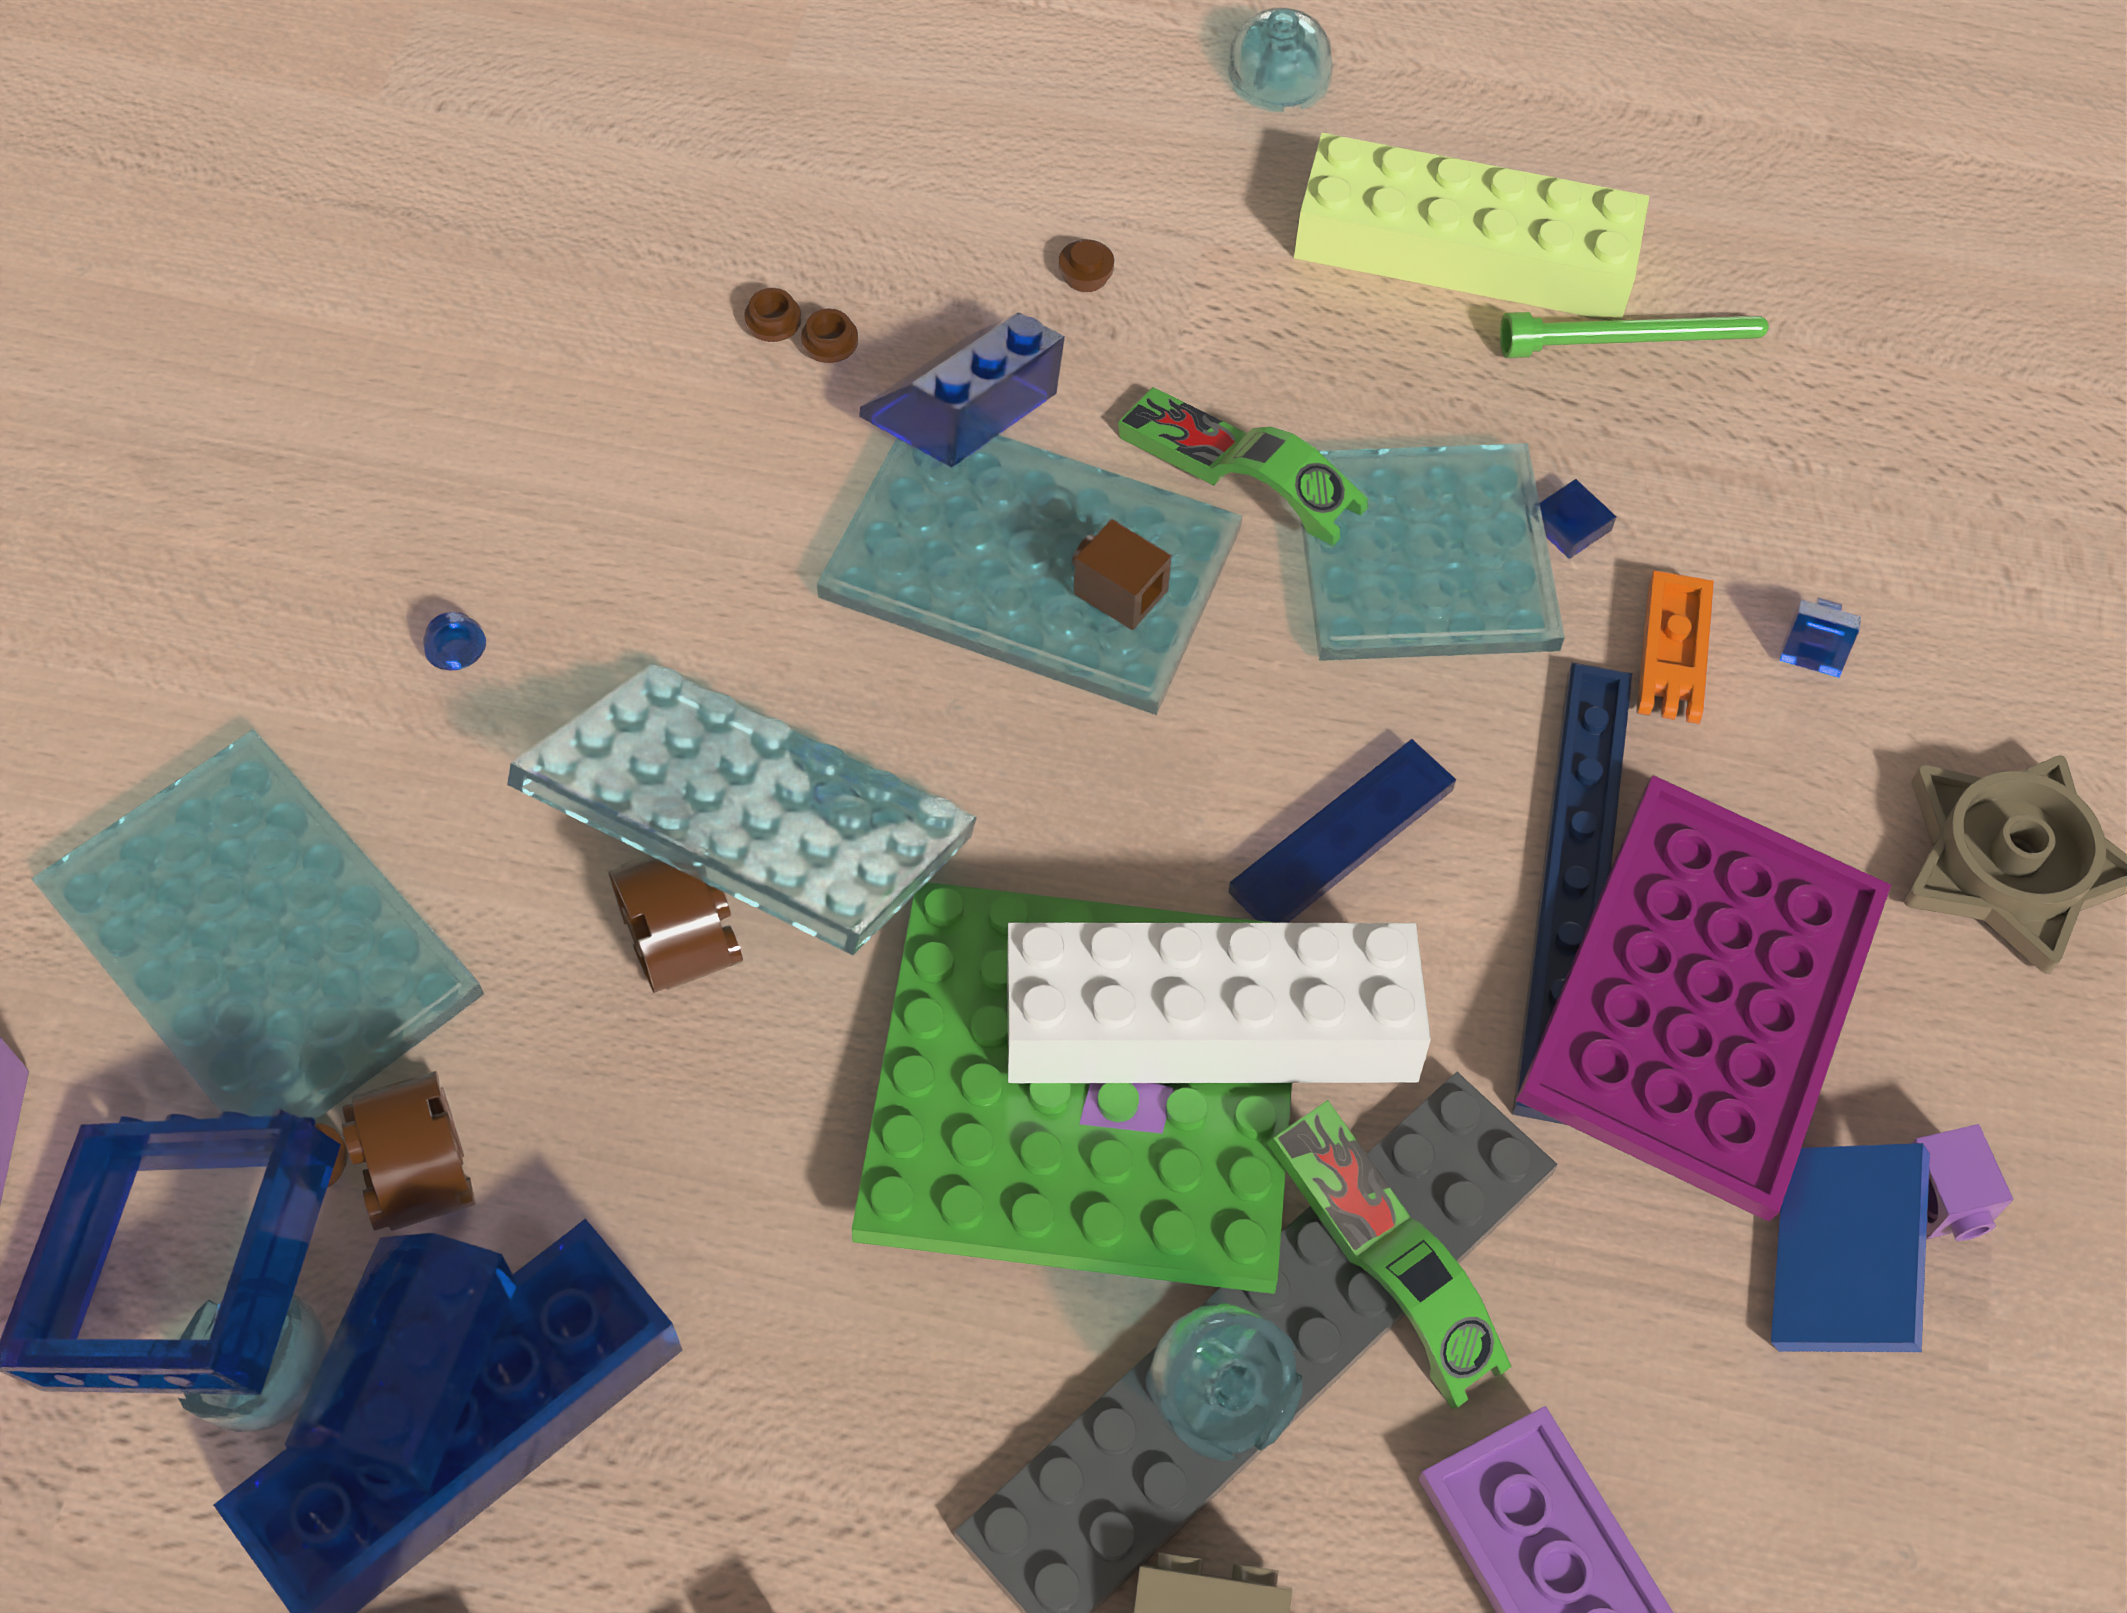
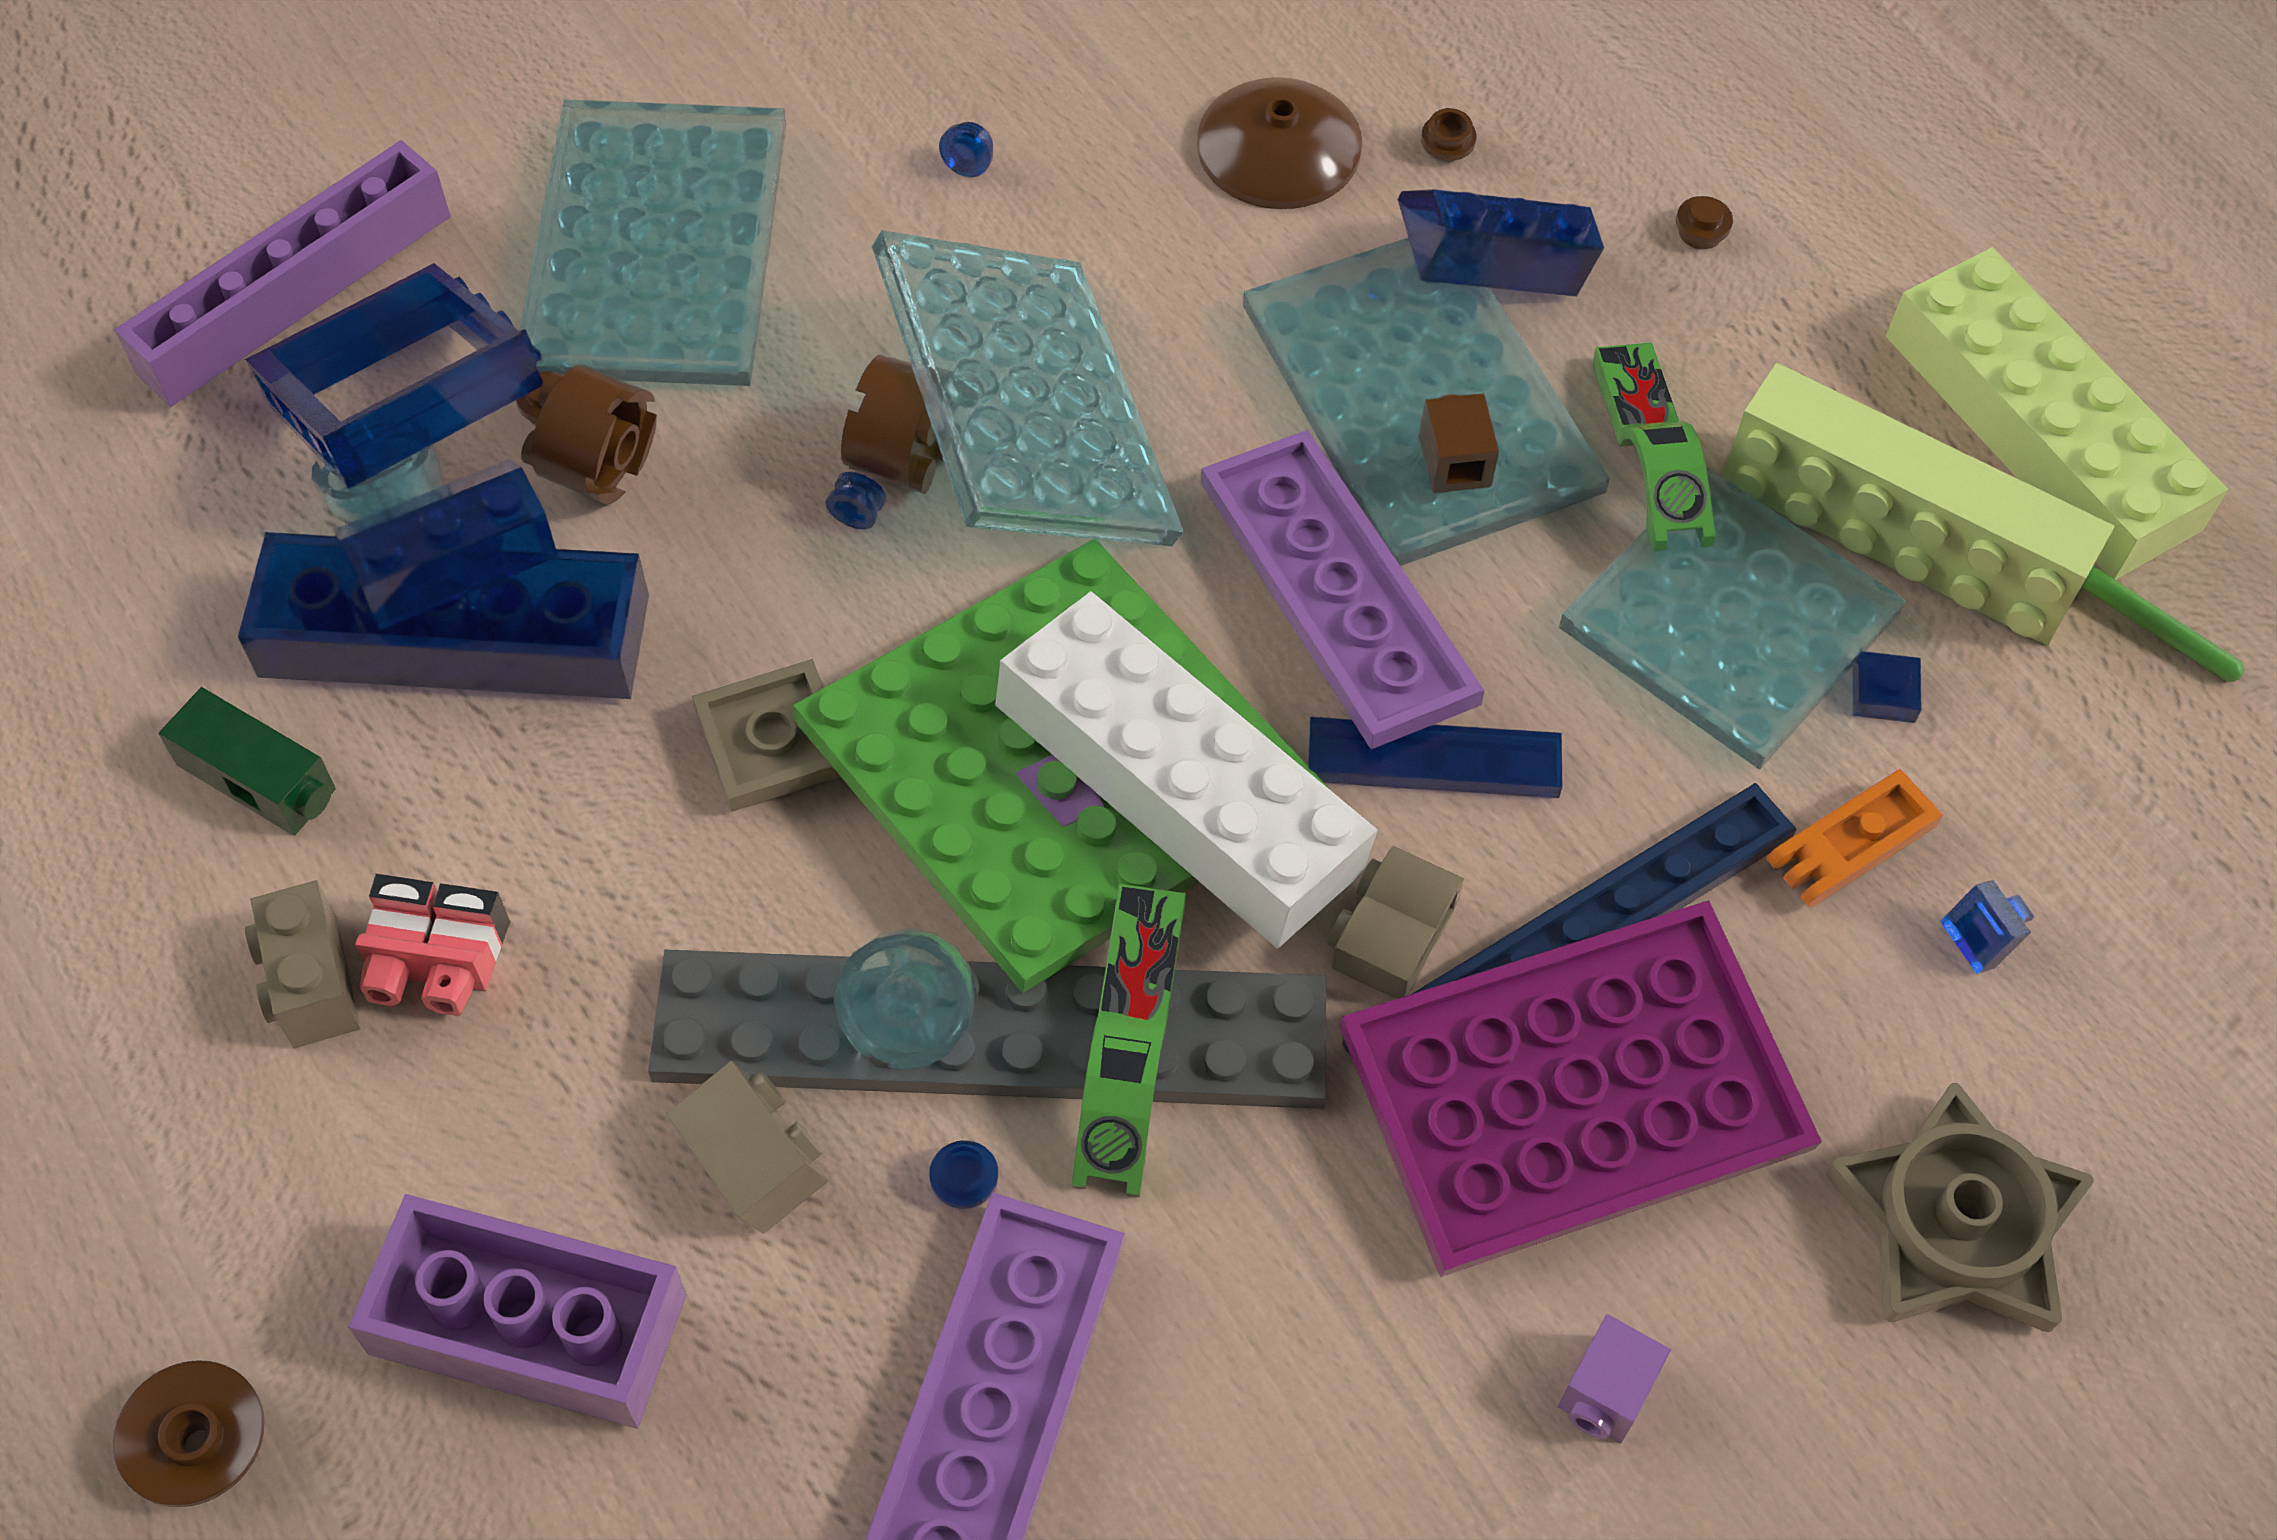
camera: 45 degrees right, 0 degrees up
reddish brown plate [744,288,802,342] -> none
clear light blue cylinder [1228,7,1333,112] -> none
blue tile [1771,1143,1930,1352] -> none
none -> dark tan plate [692,659,841,812]
none -> clear blue bush [825,472,887,530]
none -> clear blue plate [929,1140,999,1209]
none -> reddish brown dish [1197,77,1362,209]
none -> medium lavender plate [1201,430,1485,749]
none -> dark tan brick [1328,846,1464,999]
none -> yellowish green brick [1720,362,2115,646]

